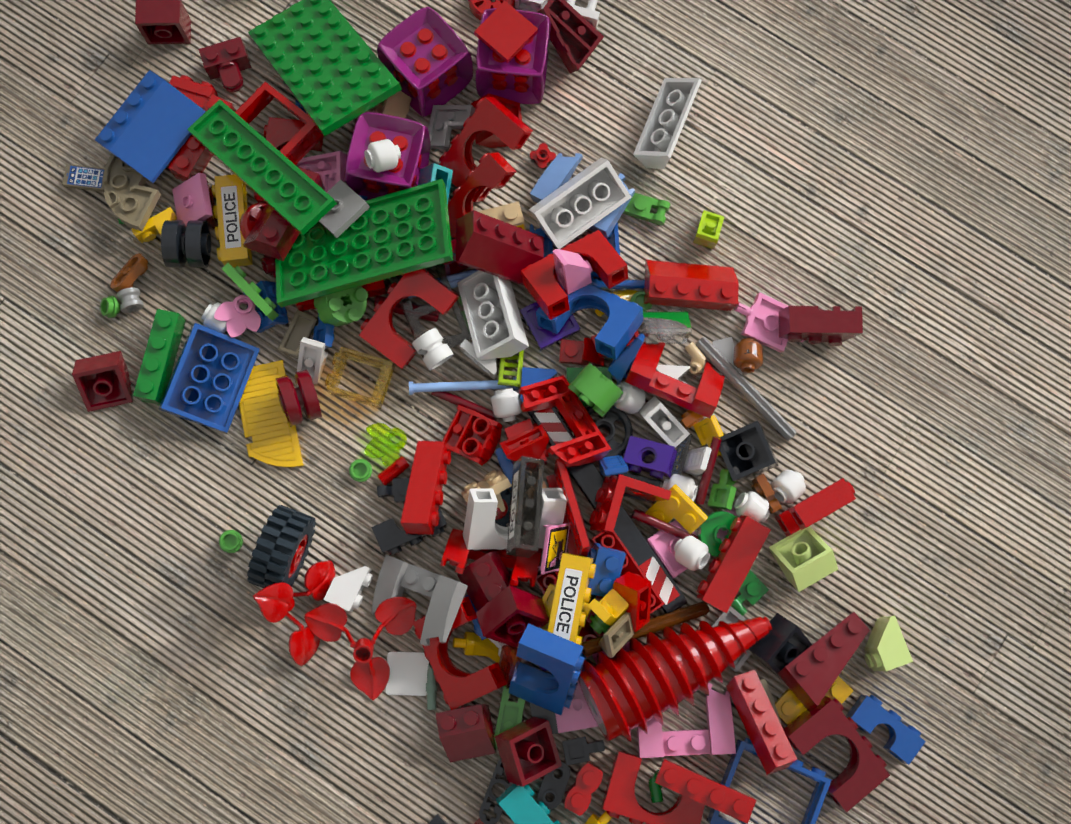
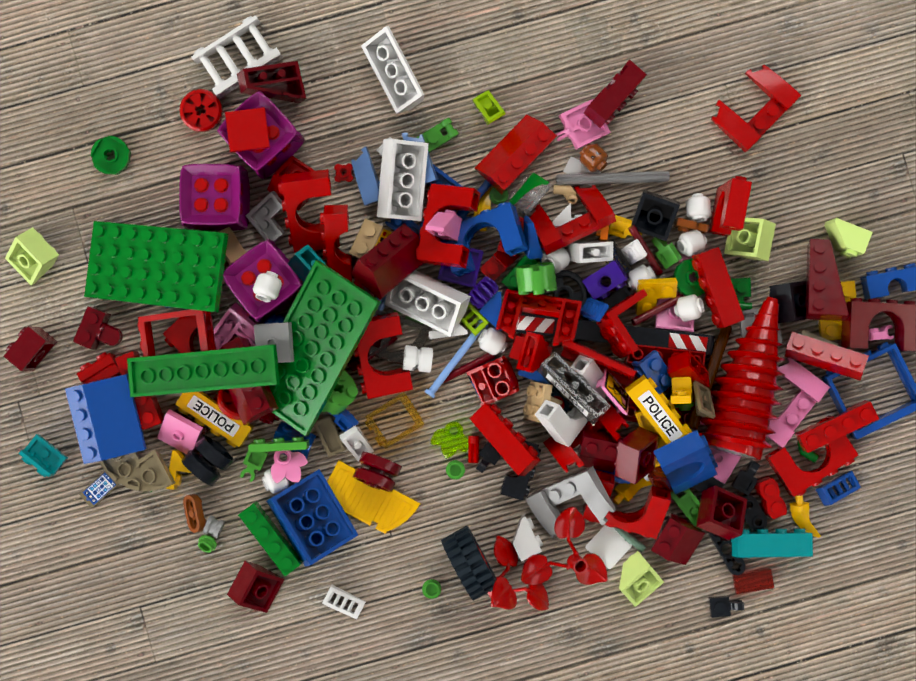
camera: 50 degrees left, 10 degrees up
none -> teal bracket [18,434,68,477]
none -> bright green plate [240,451,269,482]
none -> white slope [322,585,366,619]
none -> dark purple gear [468,276,499,309]
none -> yellowish green slope [619,551,664,607]
none -> red wedge [711,64,801,152]
none -> bright pink plate [868,325,894,341]

